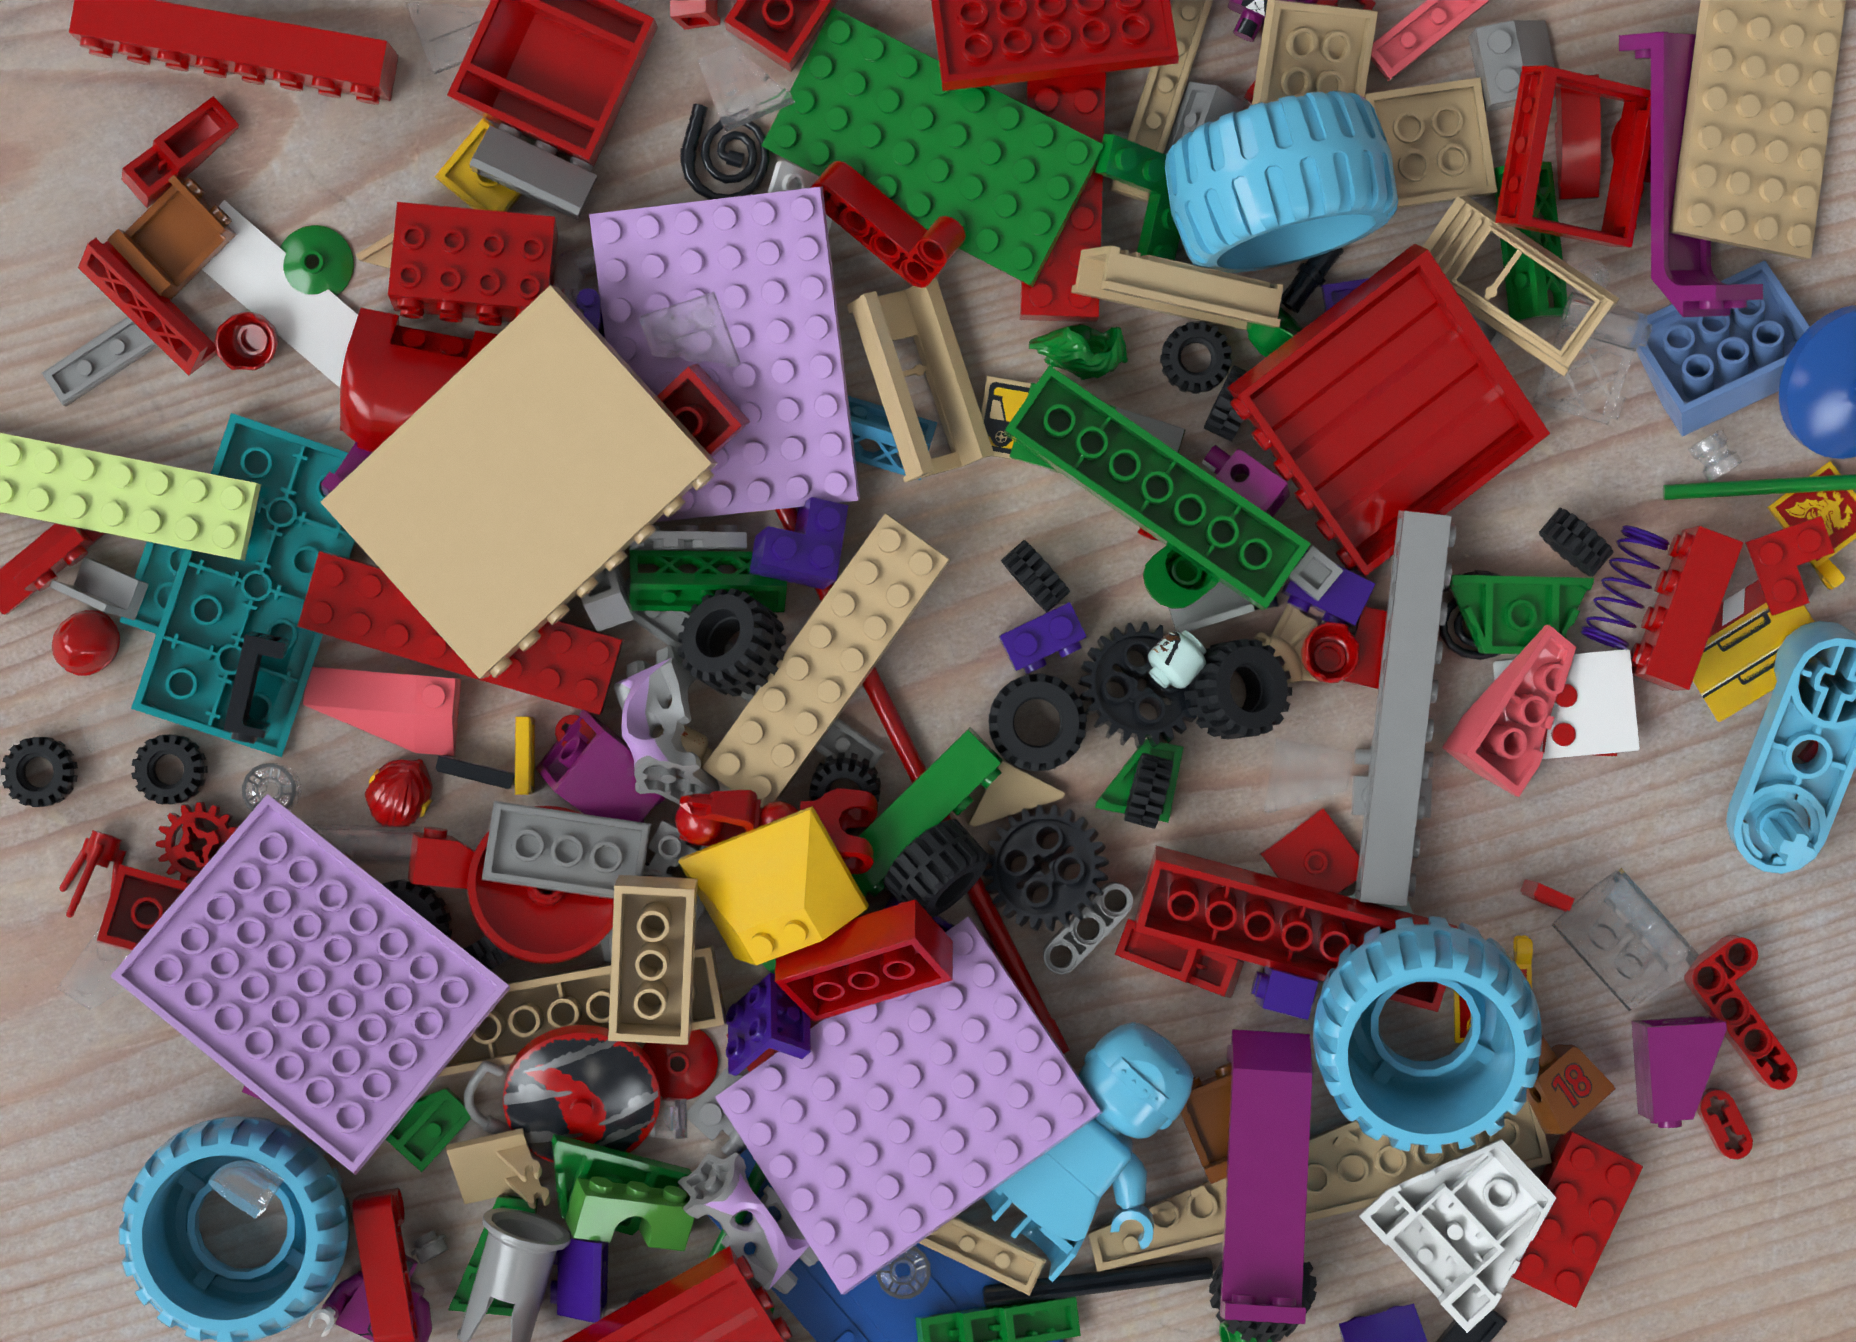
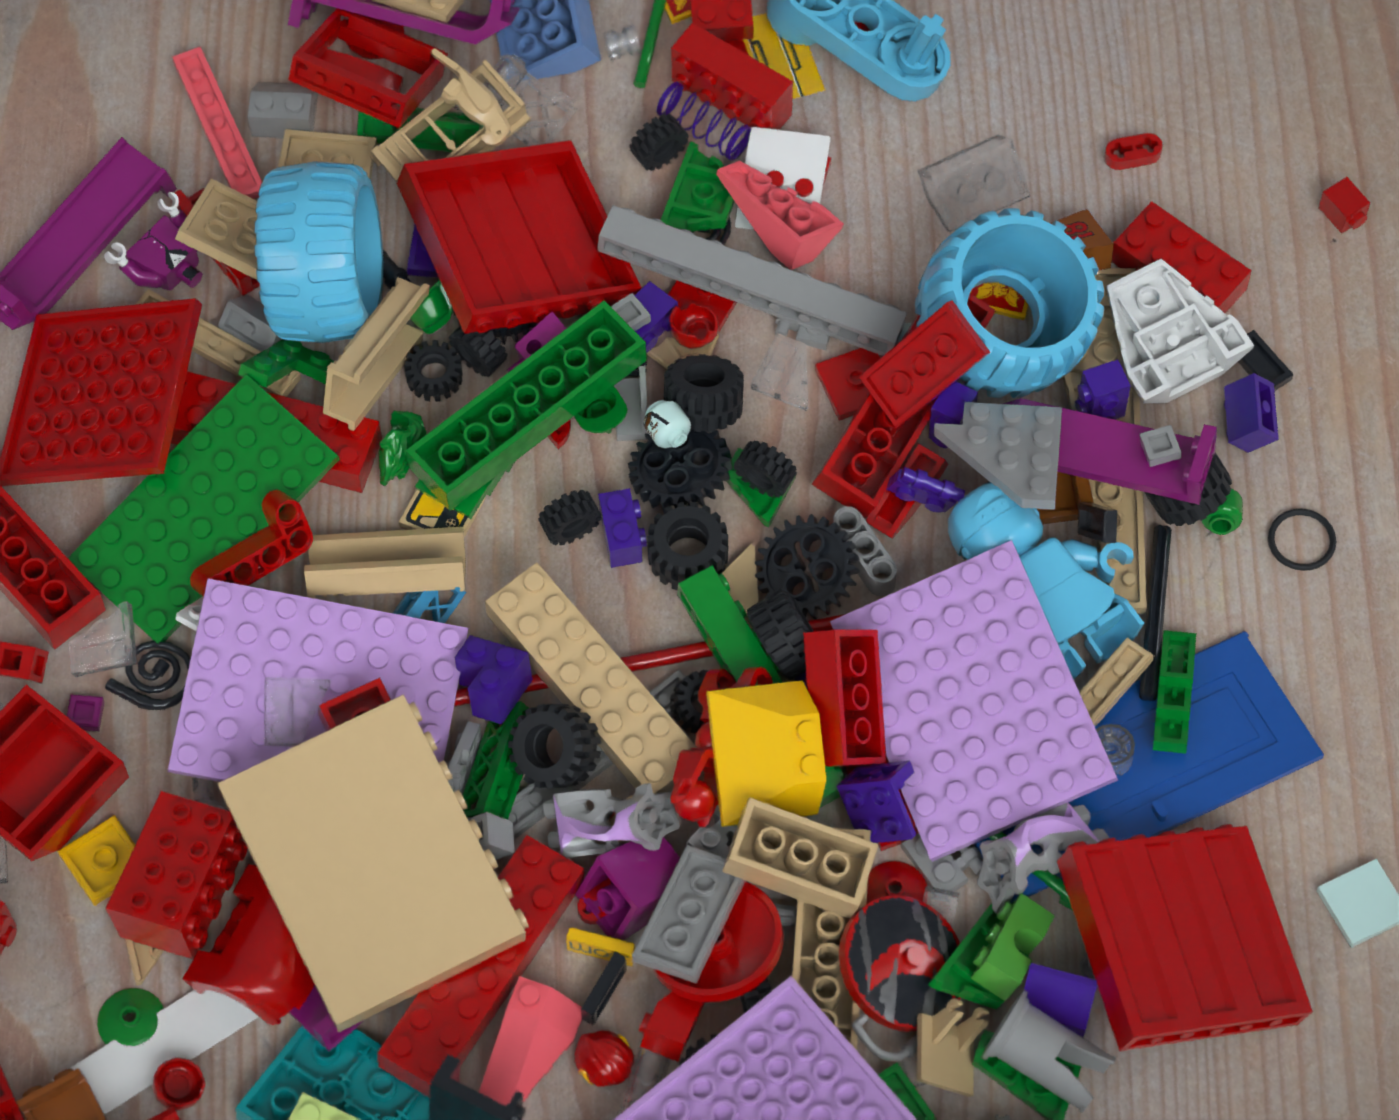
camera: 70 degrees left, 25 degrees down
light grey slope [469,123,597,220] -> none
red tile [1520,879,1575,912] -> none
magenta slope [1631,1016,1727,1128] -> none
red beam [1684,935,1798,1090] -> none
none -> magenta tile [67,694,105,732]
none -> tan animal [431,49,511,147]
none -> red tile [859,300,991,428]
none -> dark purple plate [886,467,965,513]
none -> light grey wing [934,402,1062,510]
none -> dark purple brick [1075,359,1131,420]
none -> black tile [1077,502,1117,543]
none -> light grey plate [1140,425,1181,467]

